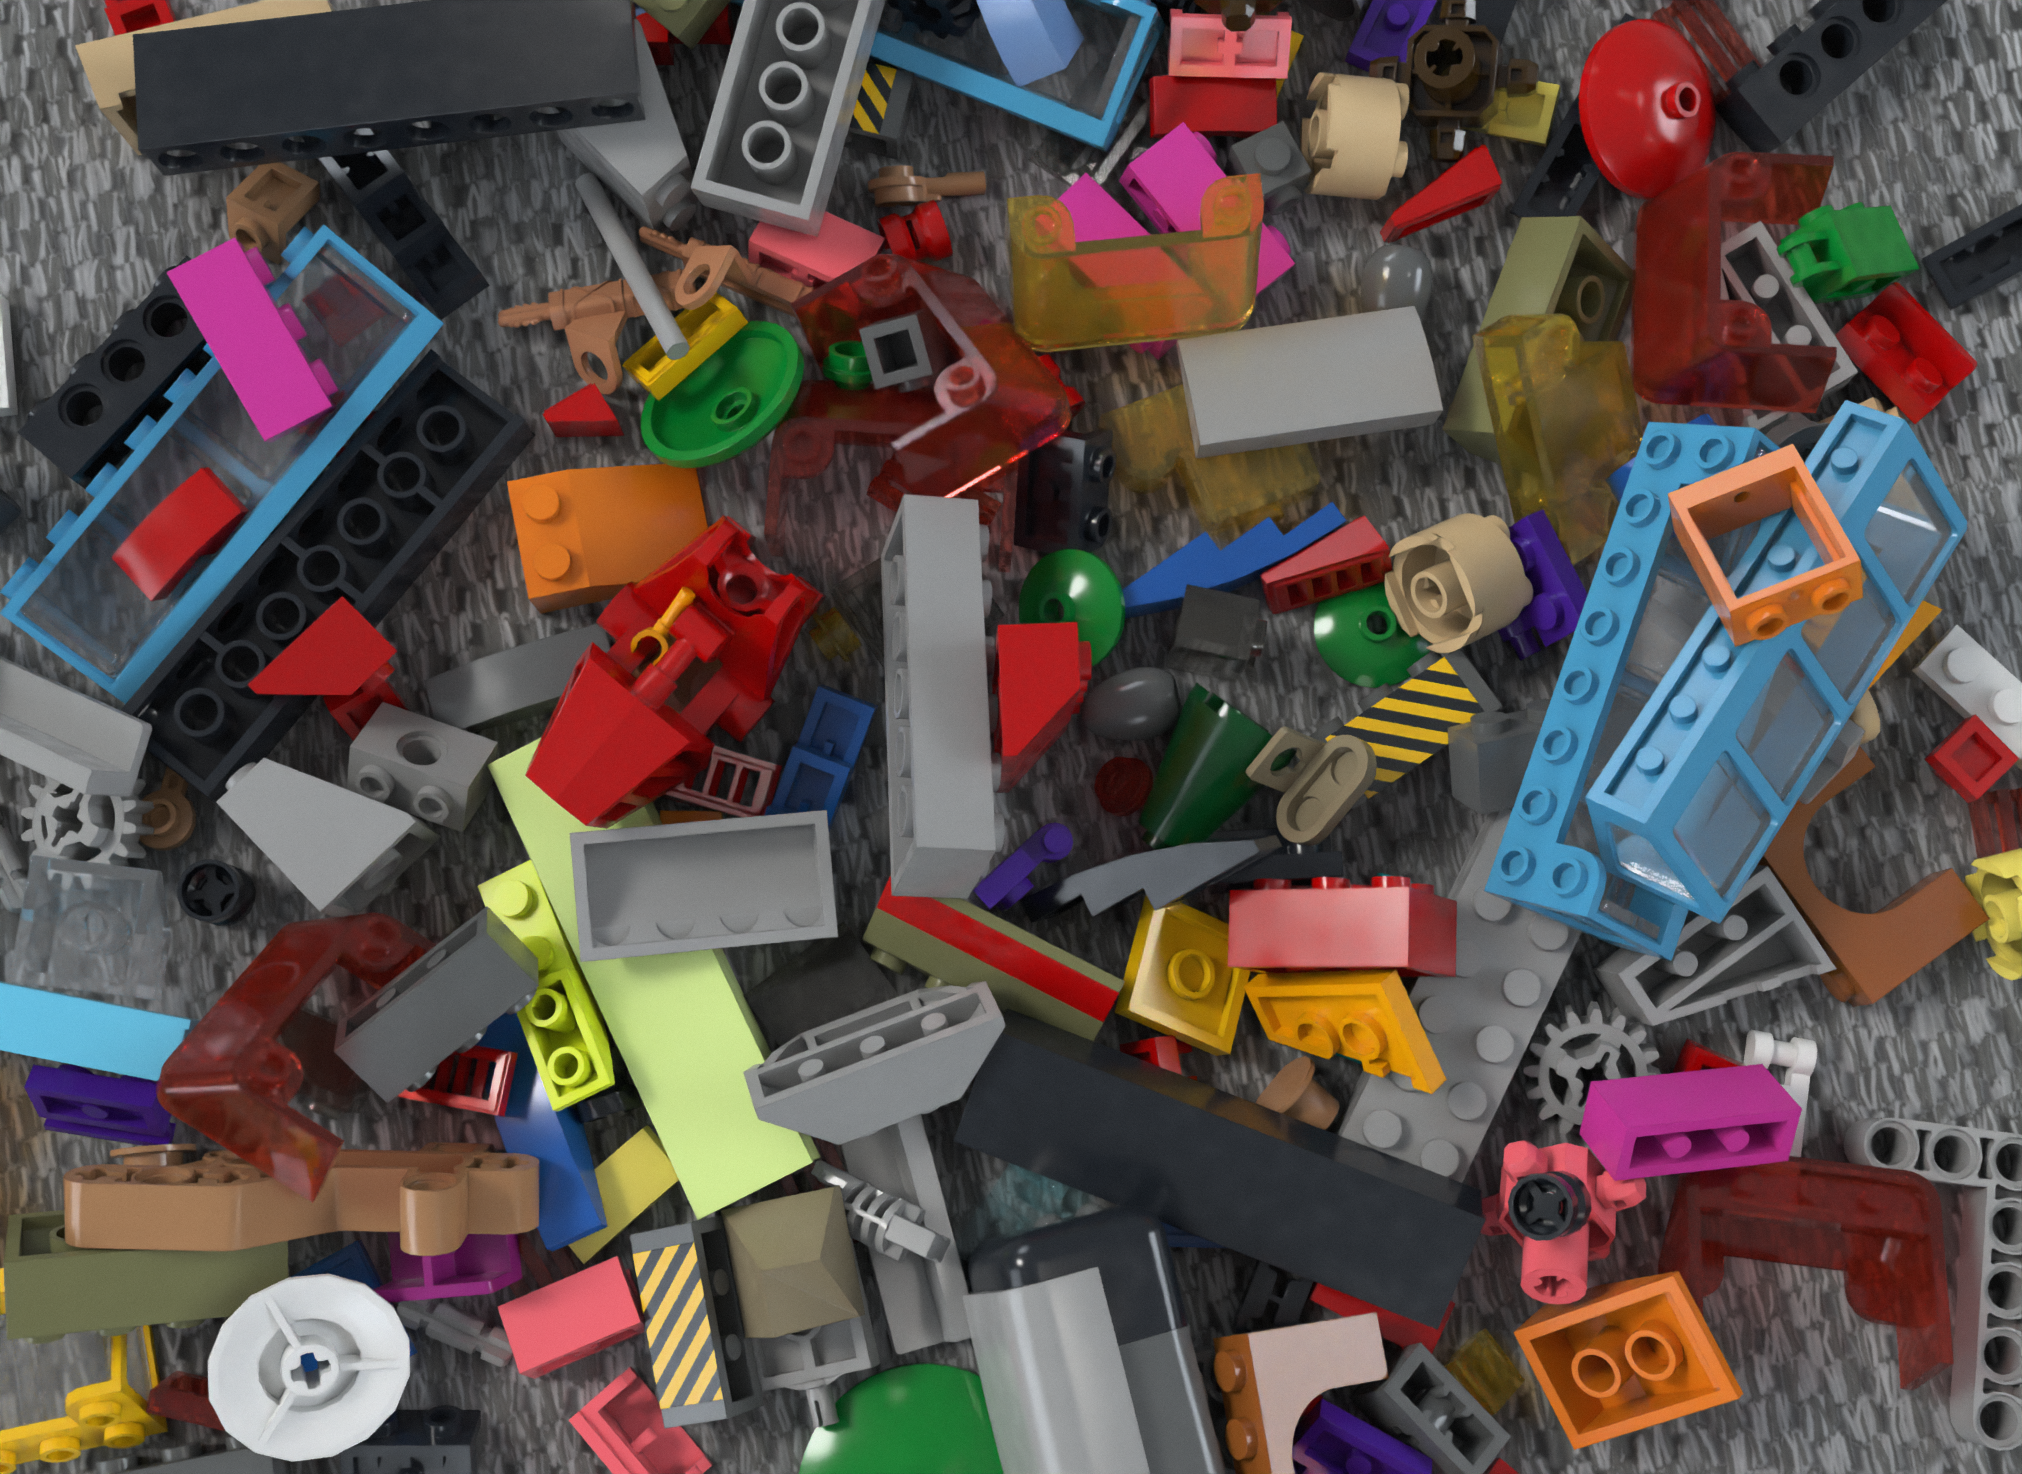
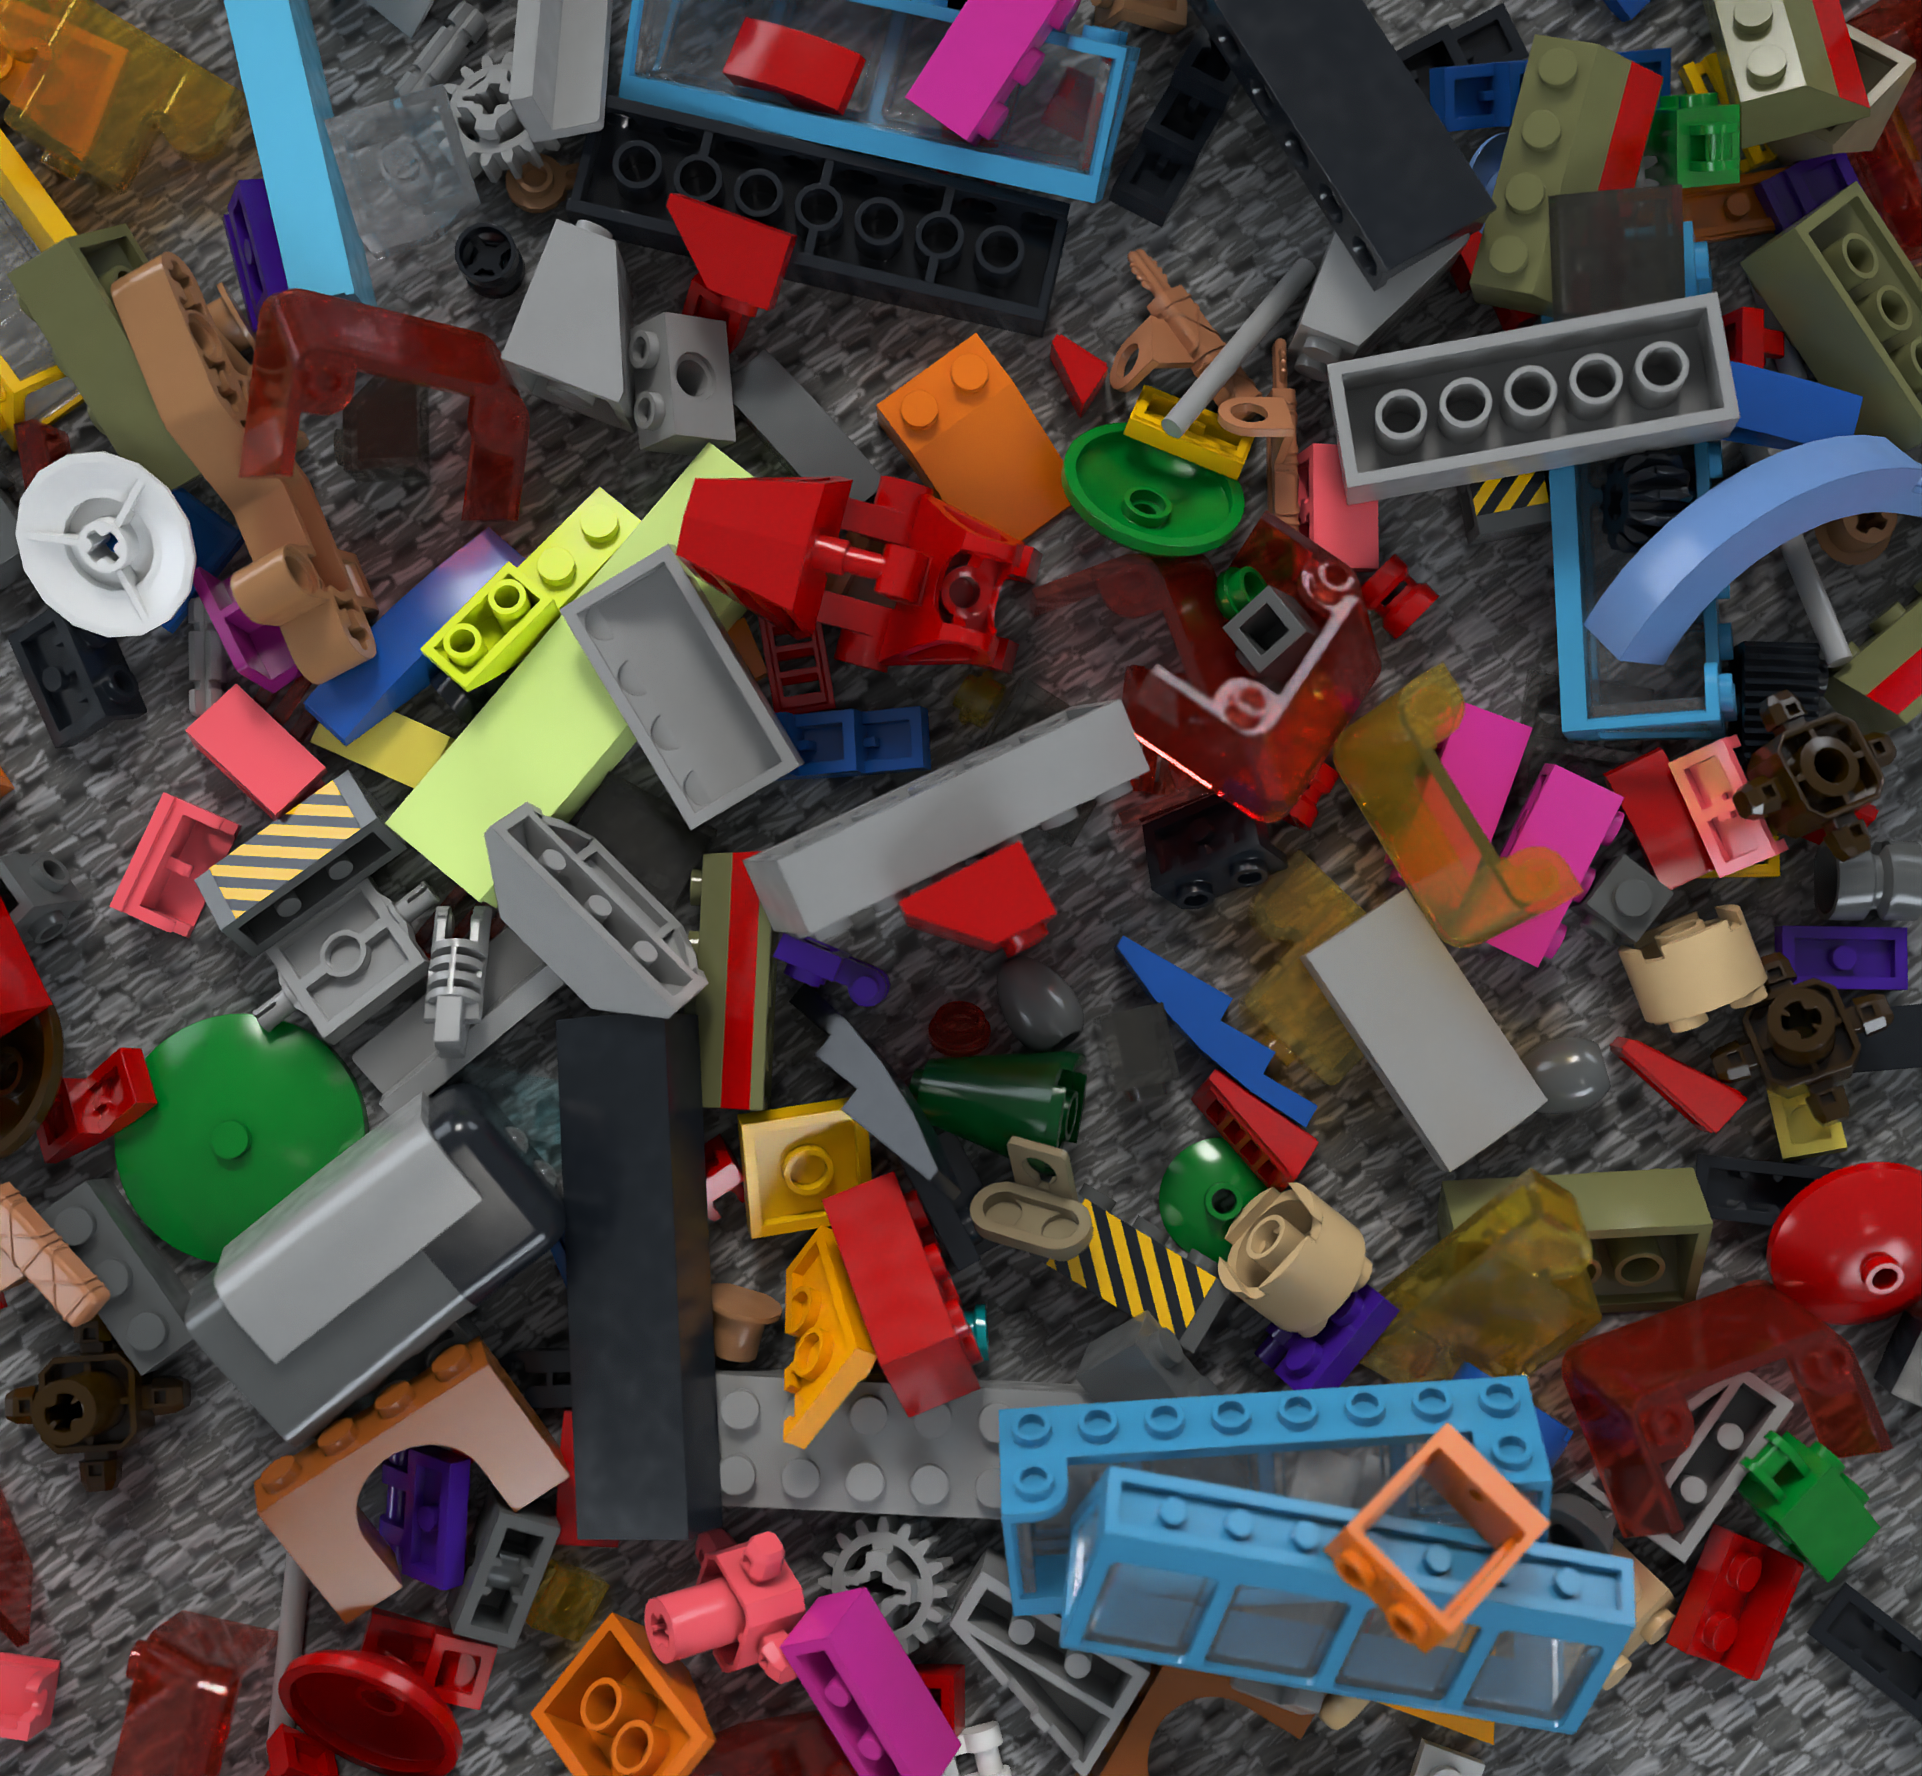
camera: 70 degrees right, 5 degrees up
dark grey brick [334,906,539,1103] -> none
red slope [396,1045,518,1117] -> none
light orange hand [631,587,696,666] -> none
dark tan slope [721,1185,865,1338] -> none
medium nougat plate [868,165,986,208] -> none
green dish [1019,549,1125,667] -> none
black wheel [1508,1171,1592,1241] -> none

